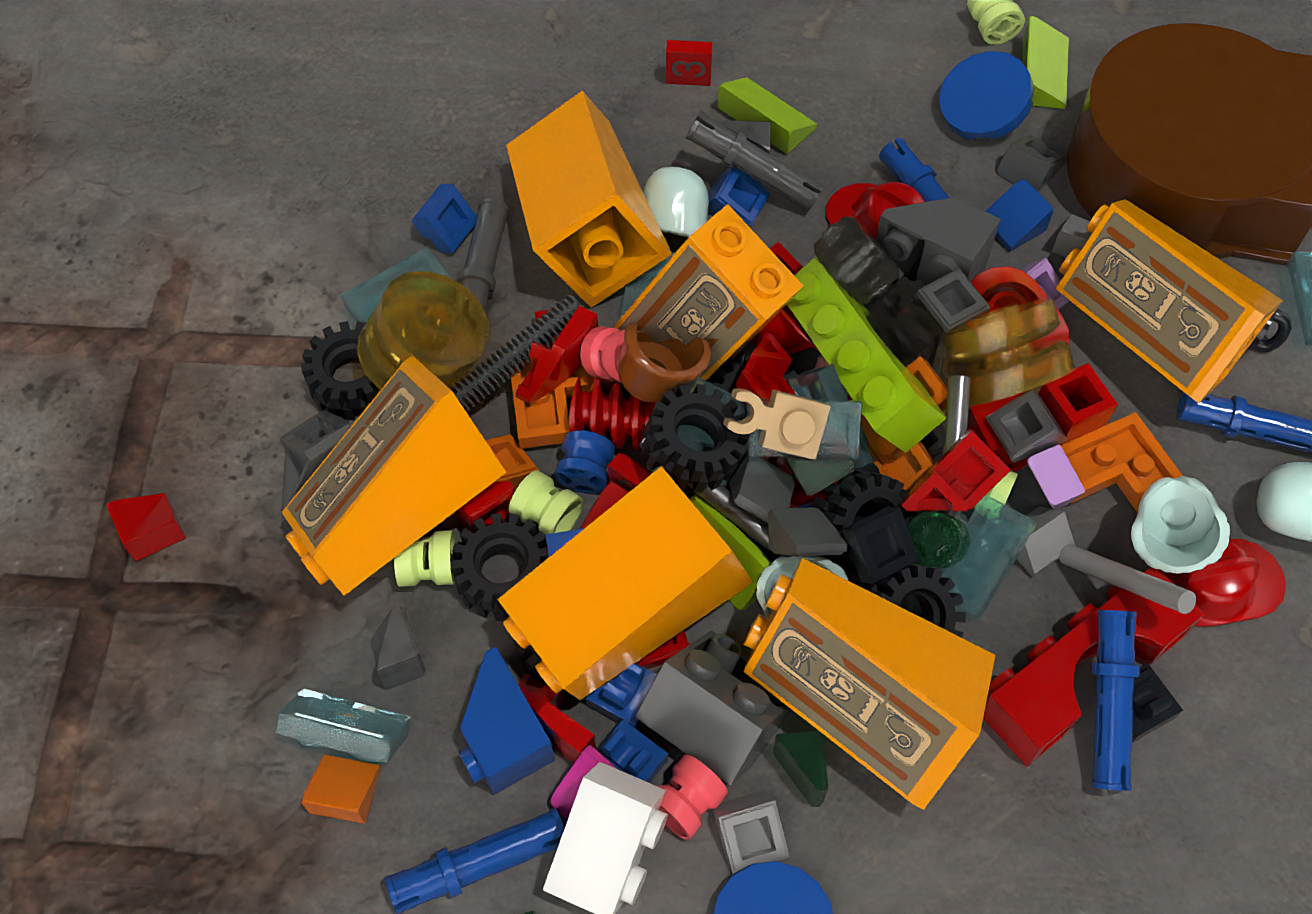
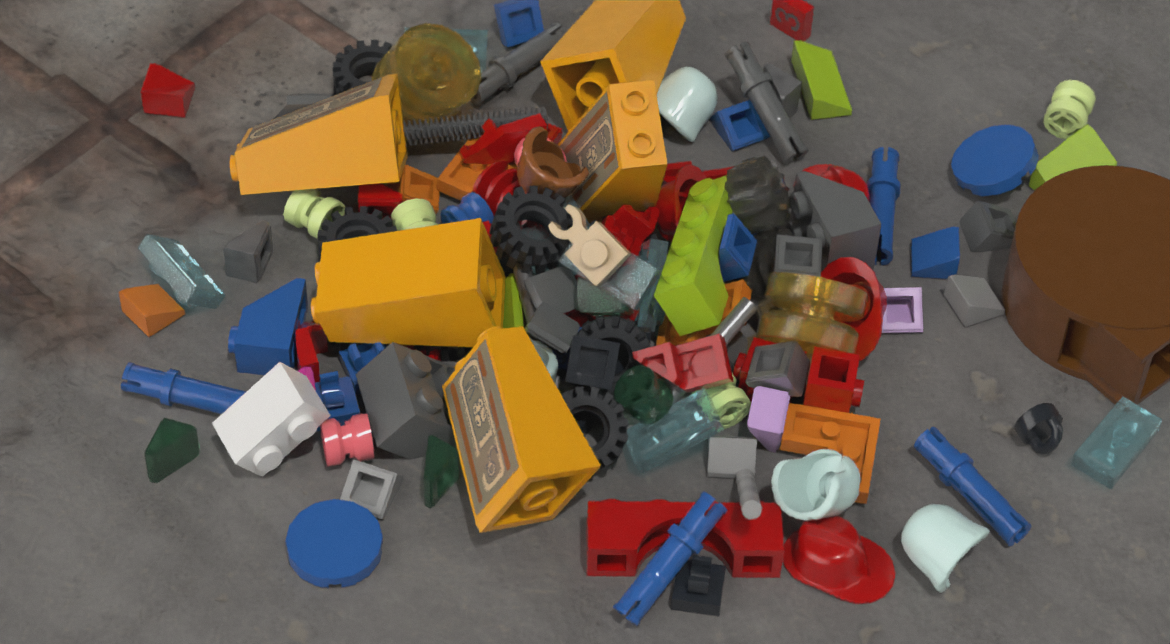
camera: 35 degrees right, 10 degrees down
slope [1056,199,1283,403] -> none
none -> blue slope [719,213,757,281]

